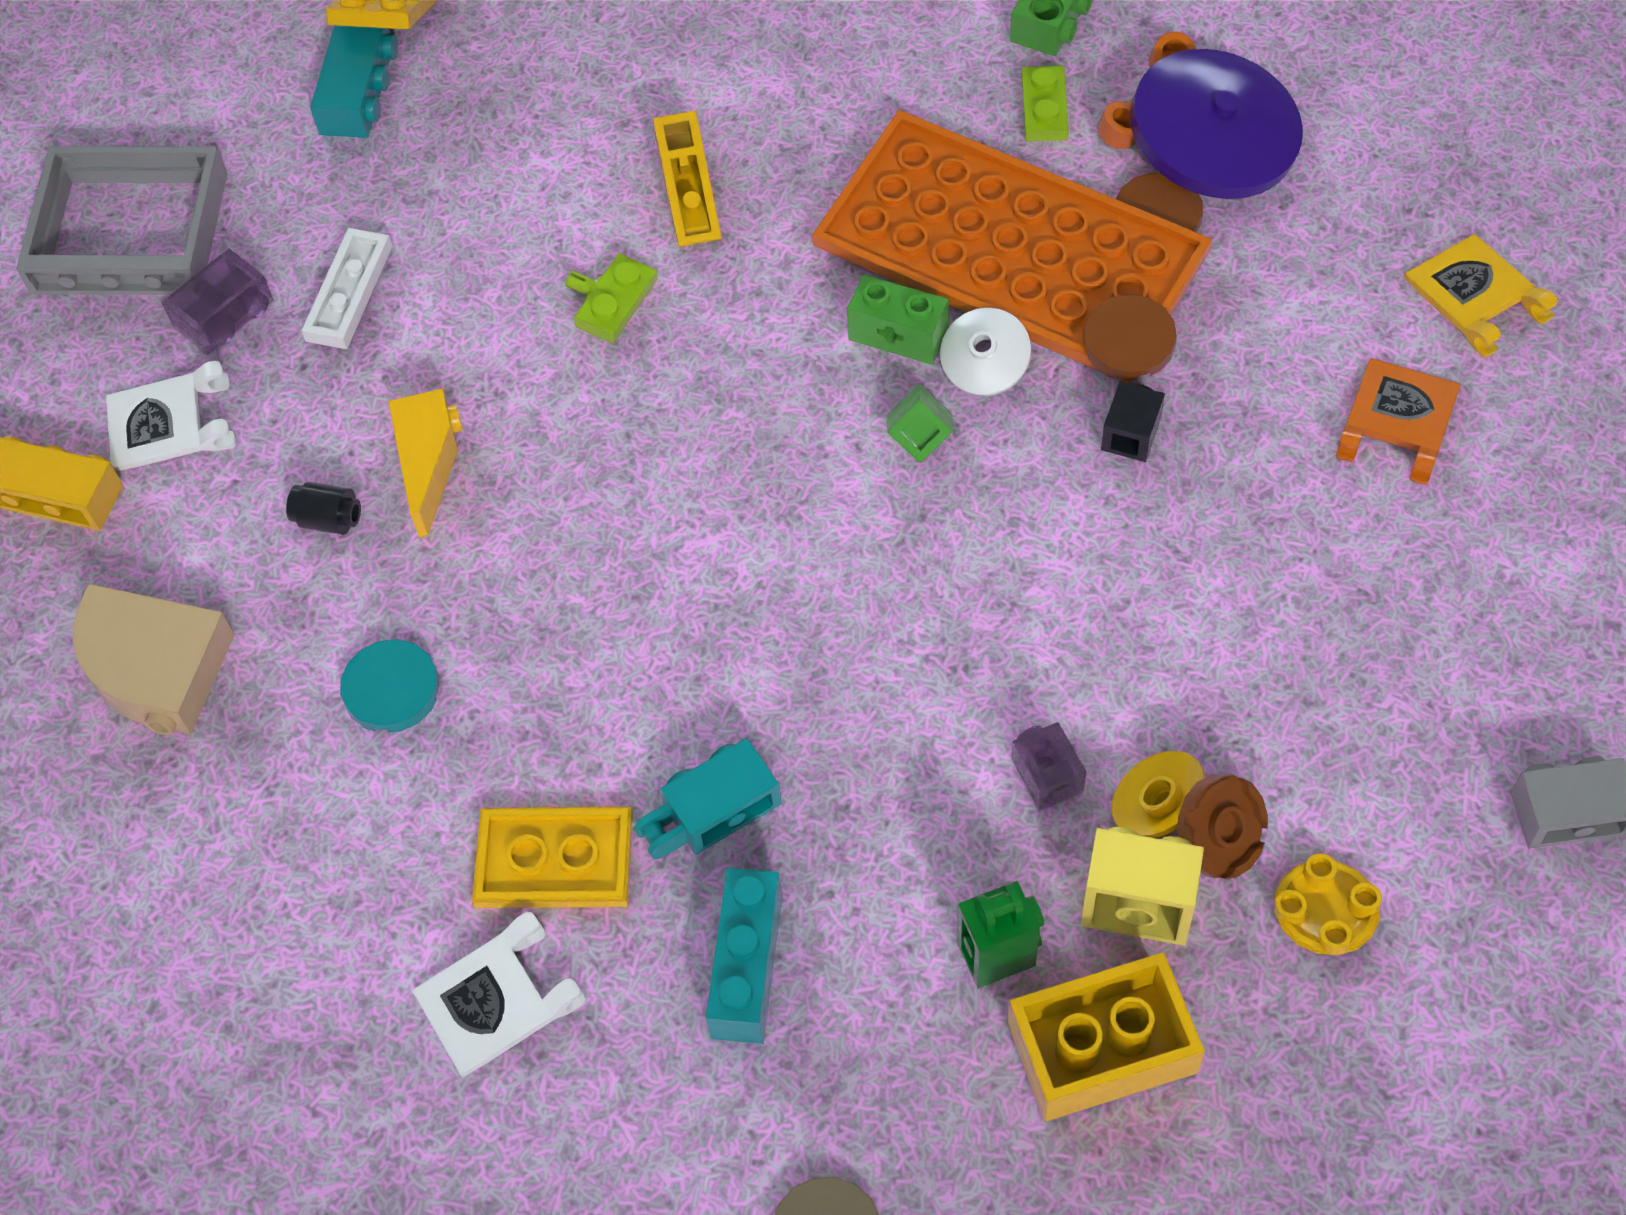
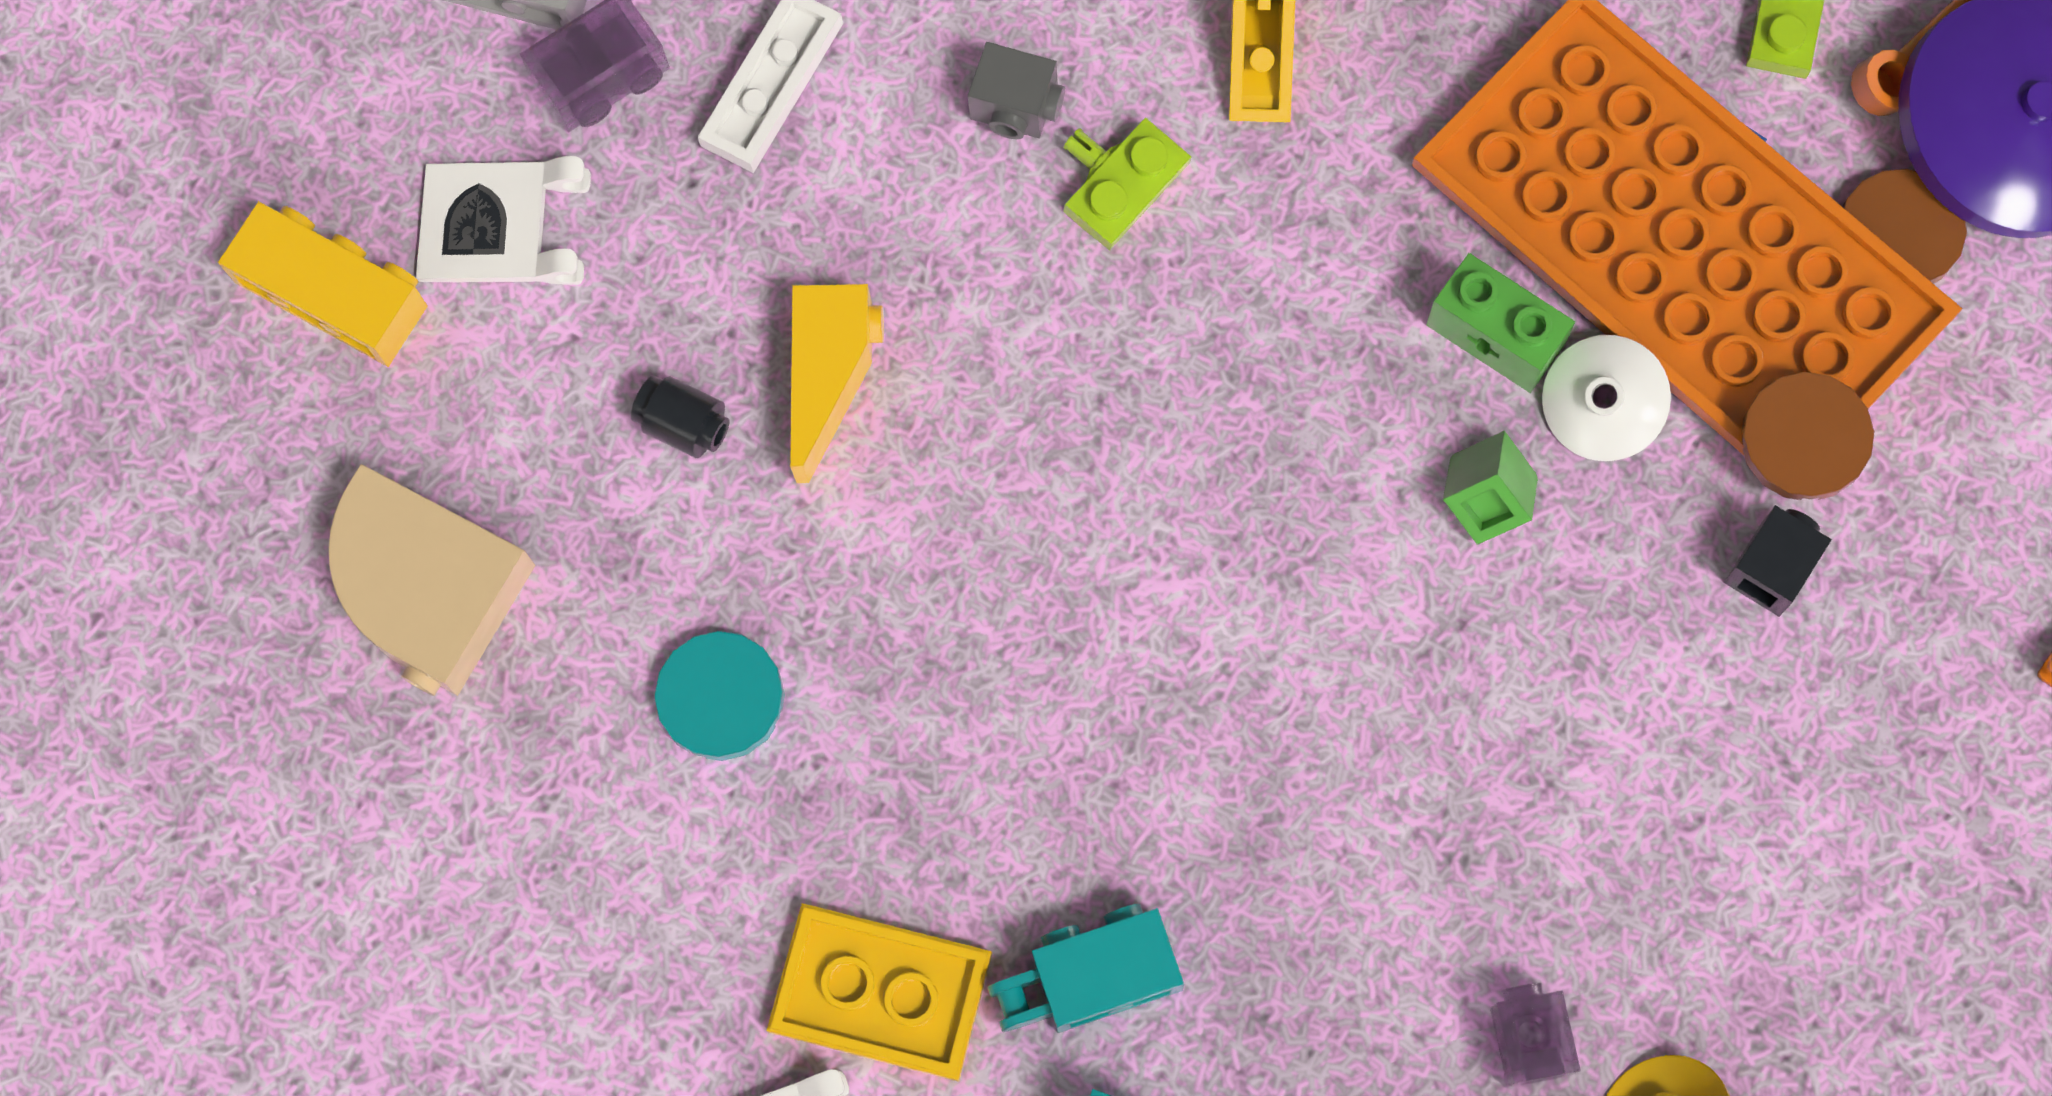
camera: 15 degrees right, 15 degrees up
none -> dark grey brick [967,41,1065,139]

